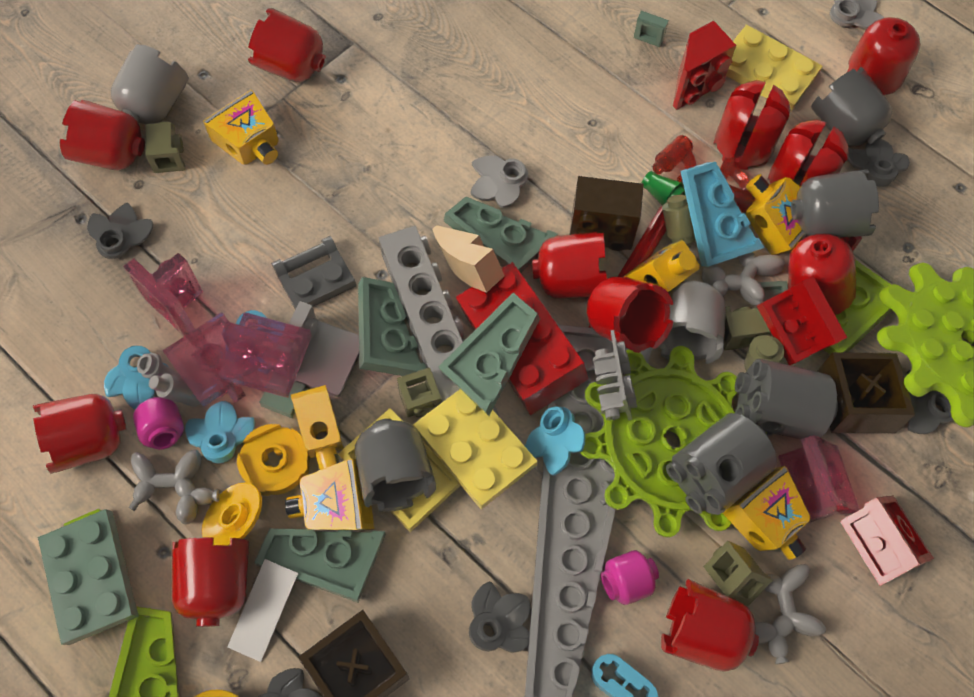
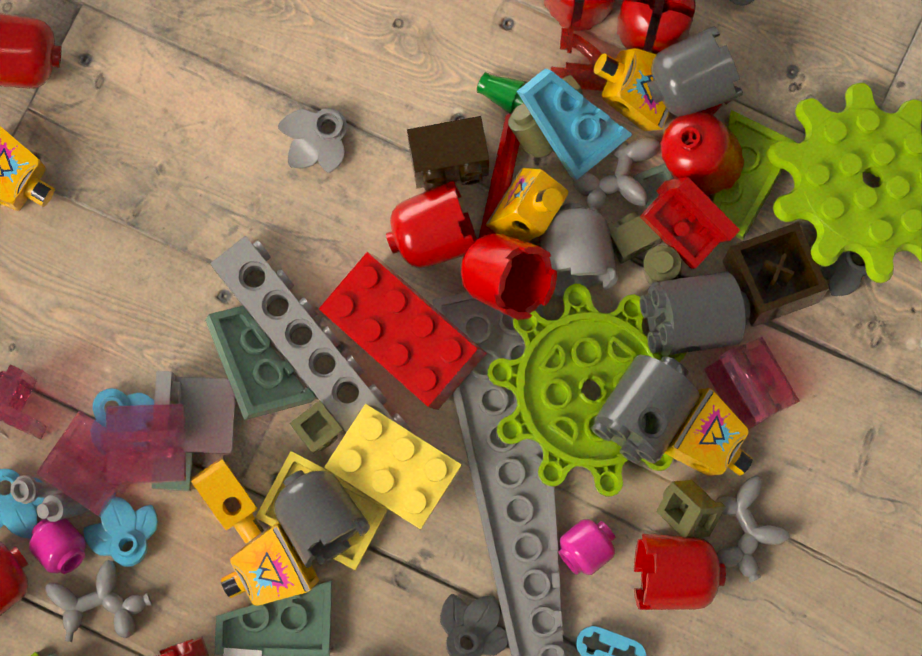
camera: 15 degrees left, 15 degrees up
yellow dish [202,482,262,545] -> none
yellow plate [237,424,310,496] -> none
dark grey plate [271,236,356,310] -> none
tan slope [433,225,505,293] -> none
sand green wing [438,293,540,416] -> none
sand green wing [444,196,558,273] -> none
medium azure plate [525,406,585,475] -> none
light grey hinge [593,330,637,420] -> none
clear red plant [652,135,696,183] -> none
bracket [840,495,934,586] -> none

